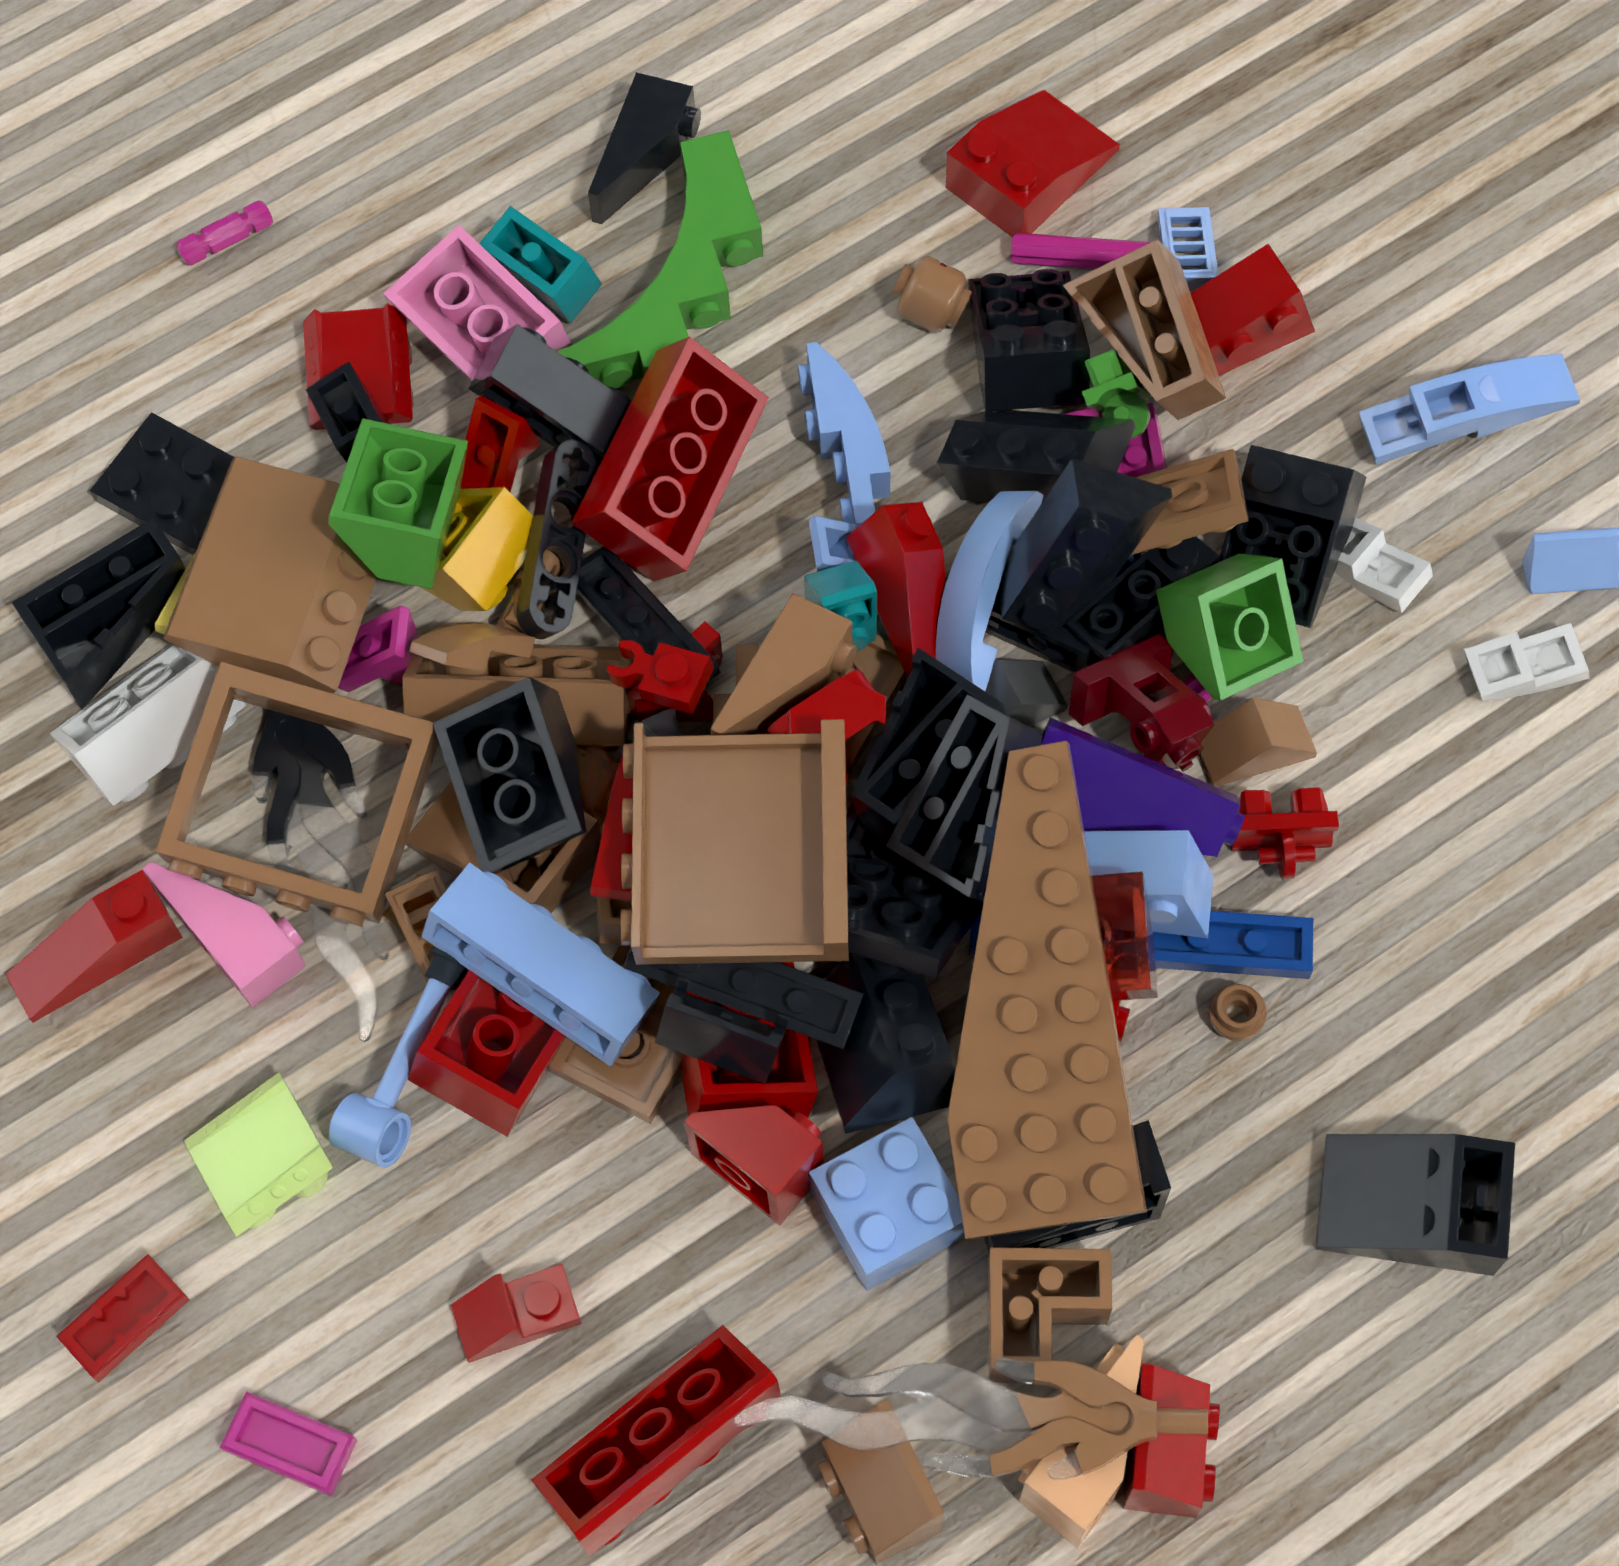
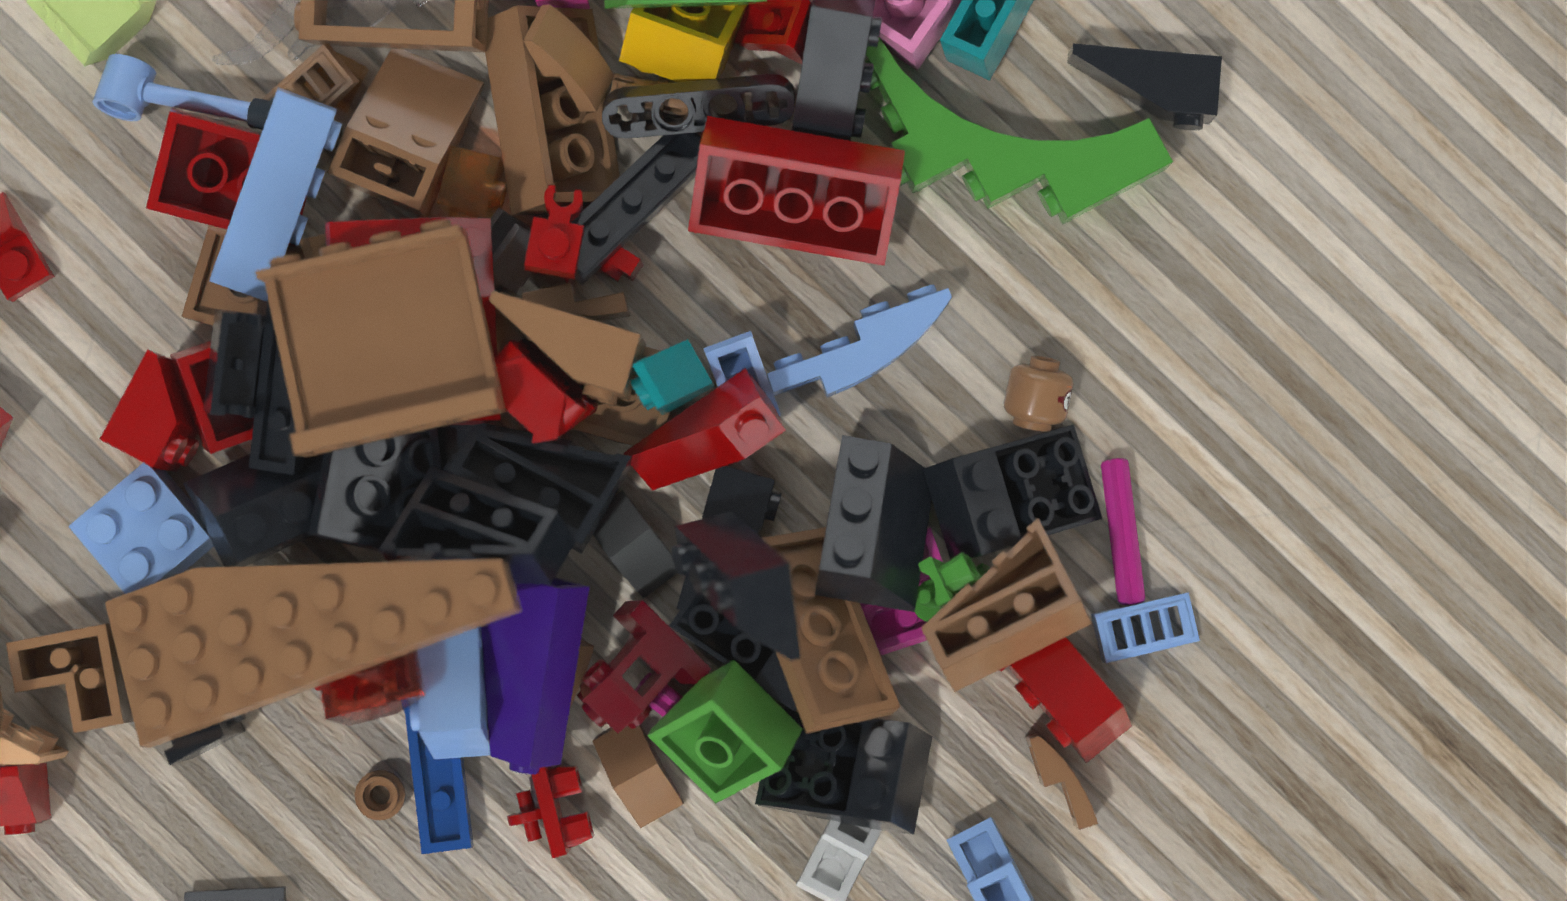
camera: 80 degrees right, 20 degrees up
black slope [433,677,587,874] -> none
light blue slope [936,491,1044,691] -> none
red slope [945,90,1120,237] -> none
none -> medium nougat slope [1025,733,1098,830]

